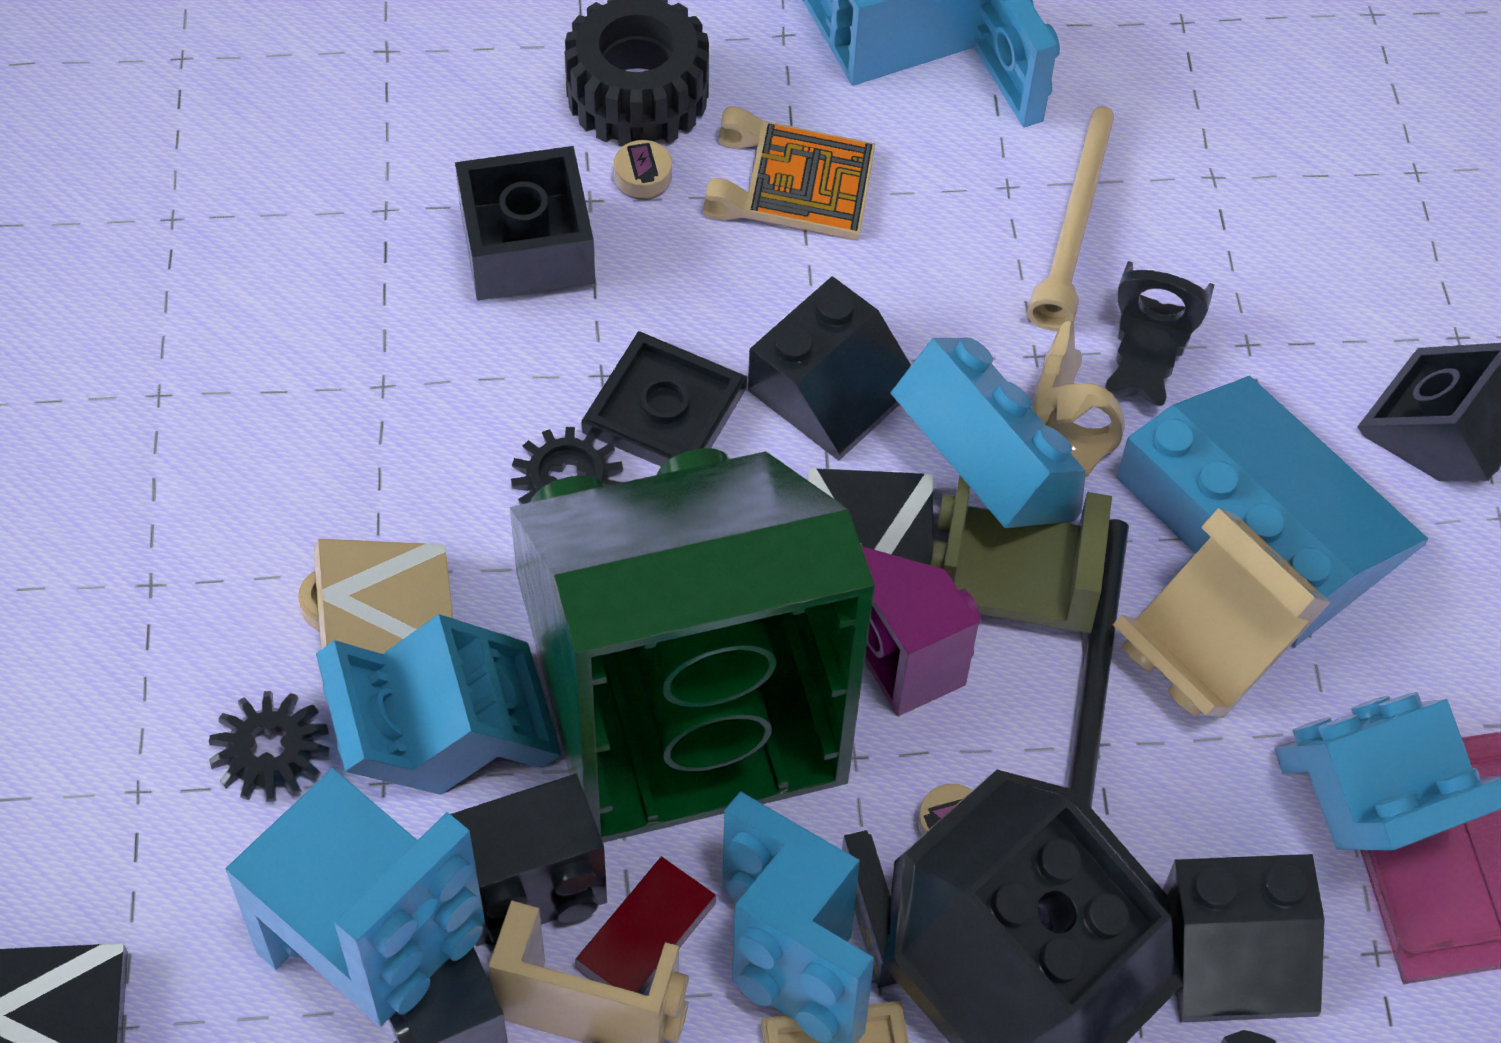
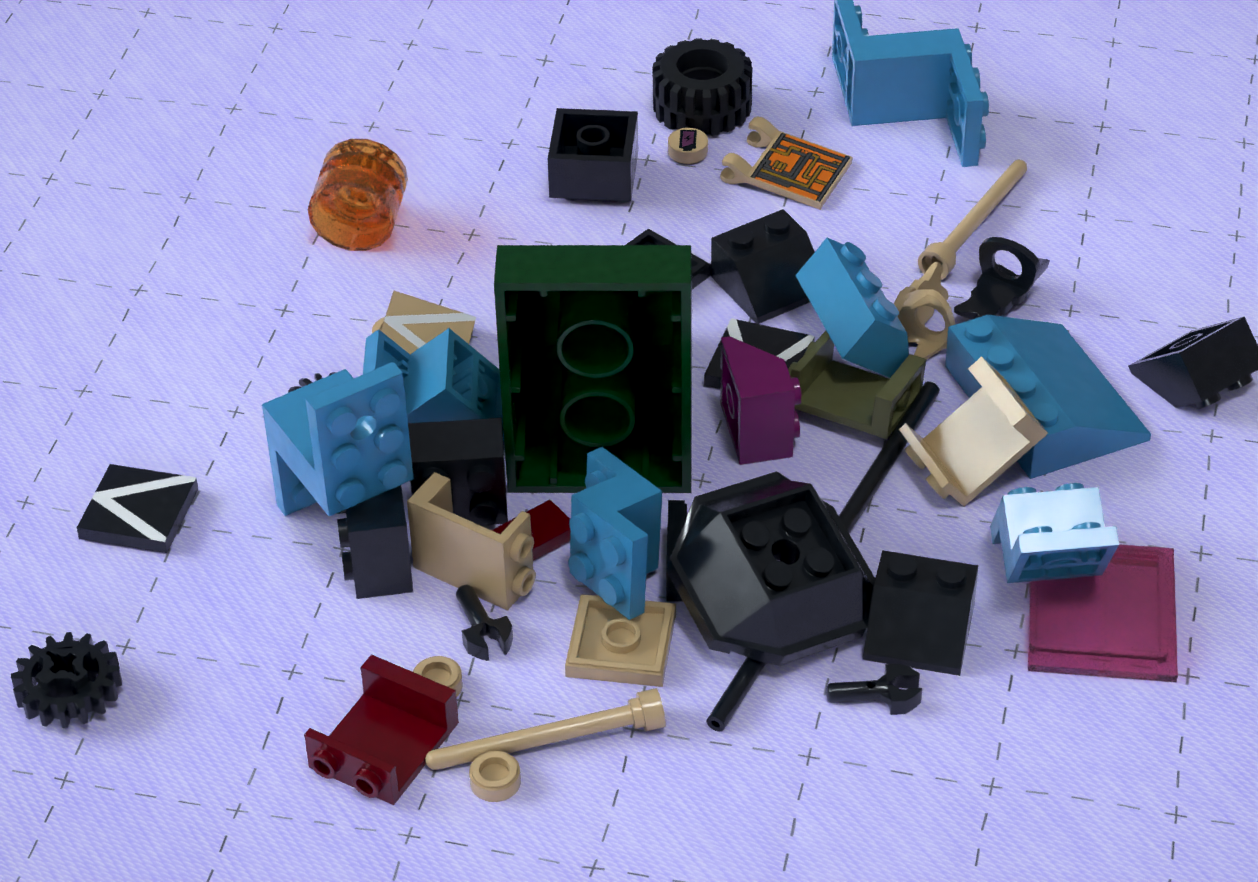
camera: 20 degrees right, 15 degrees down
none -> clear orange wheel [307,139,408,251]

